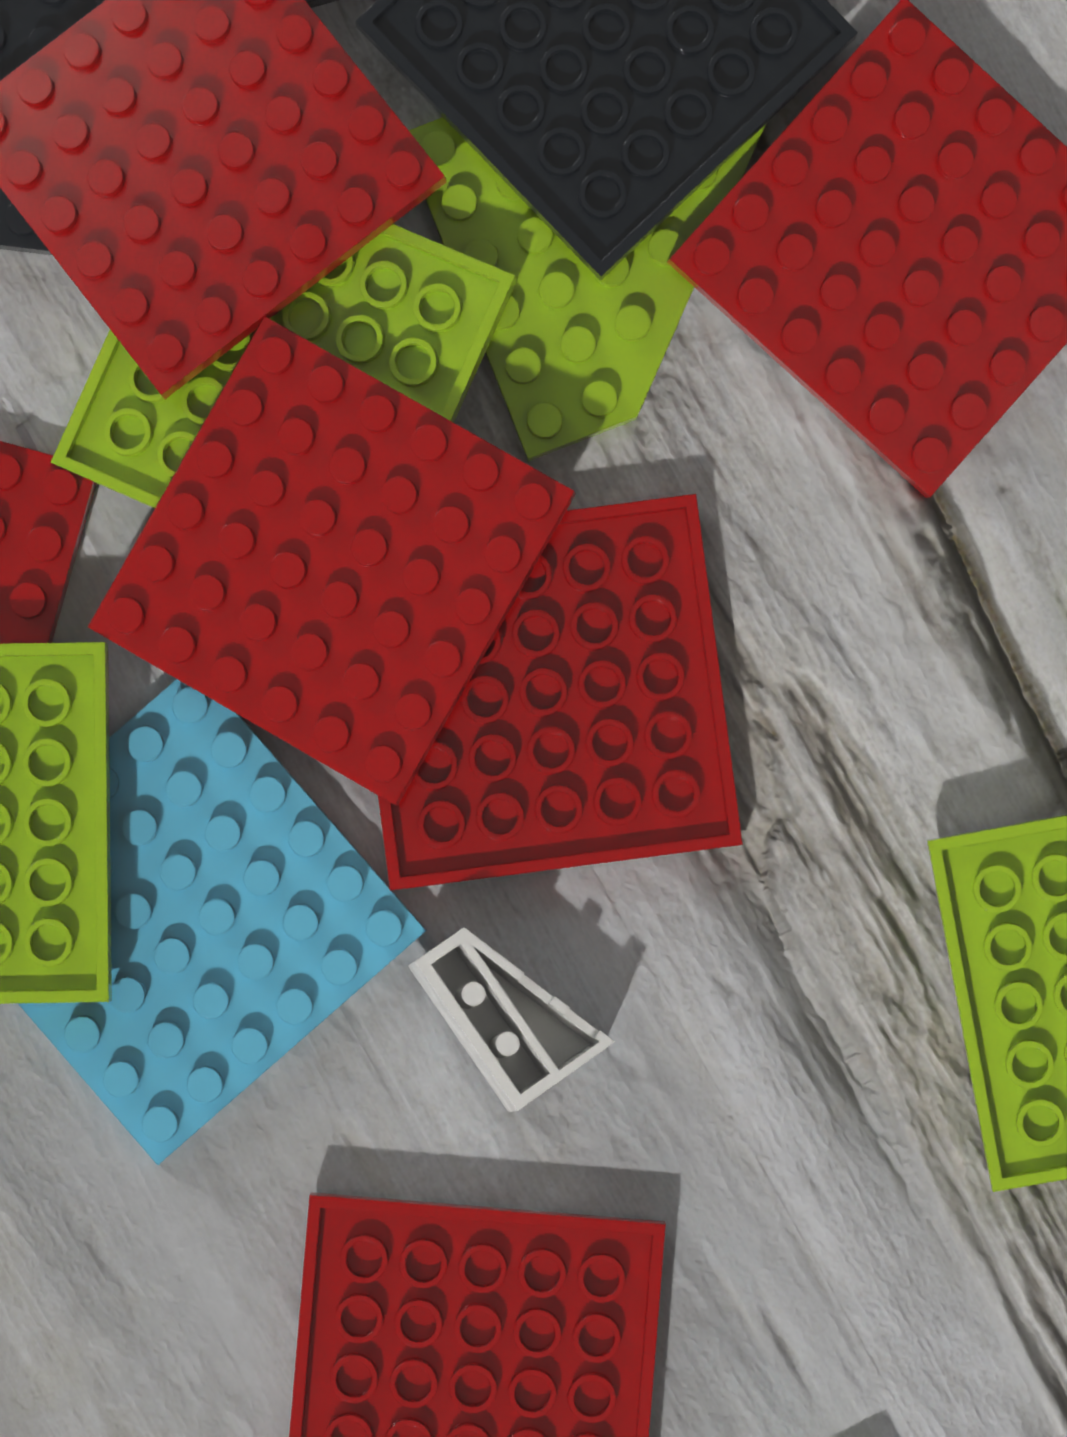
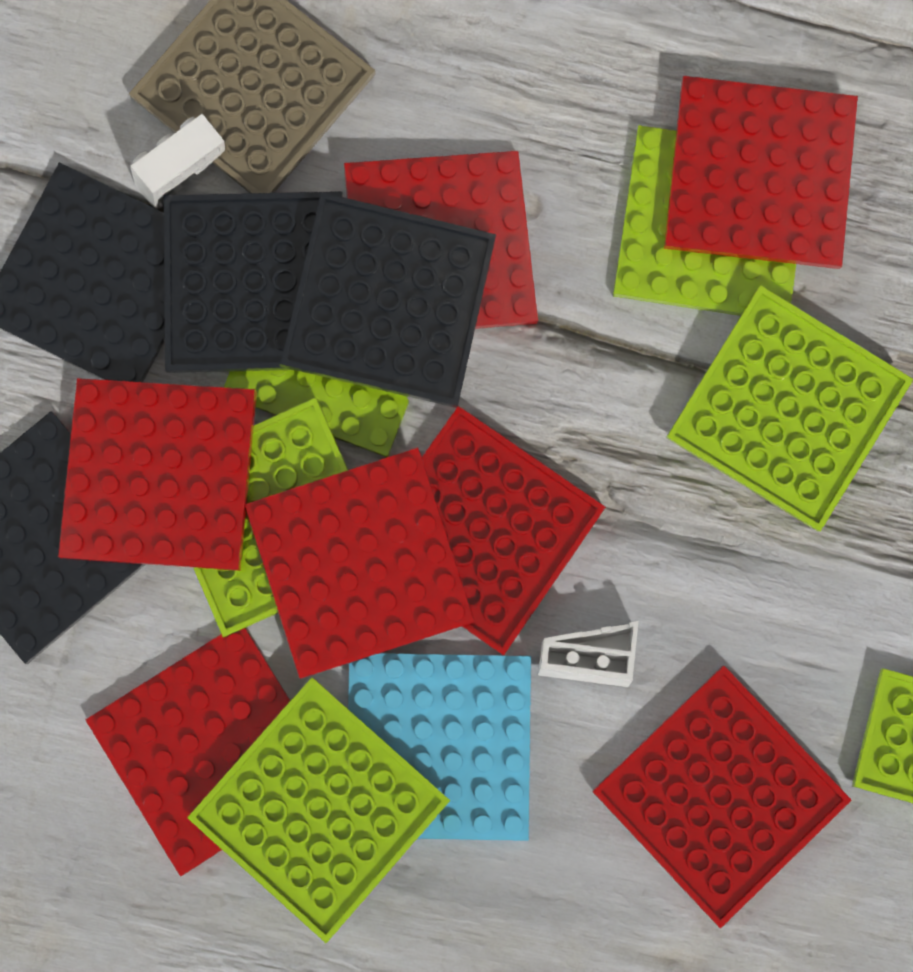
camera: 50 degrees left, 5 degrees down
none -> black plate [280,192,496,408]

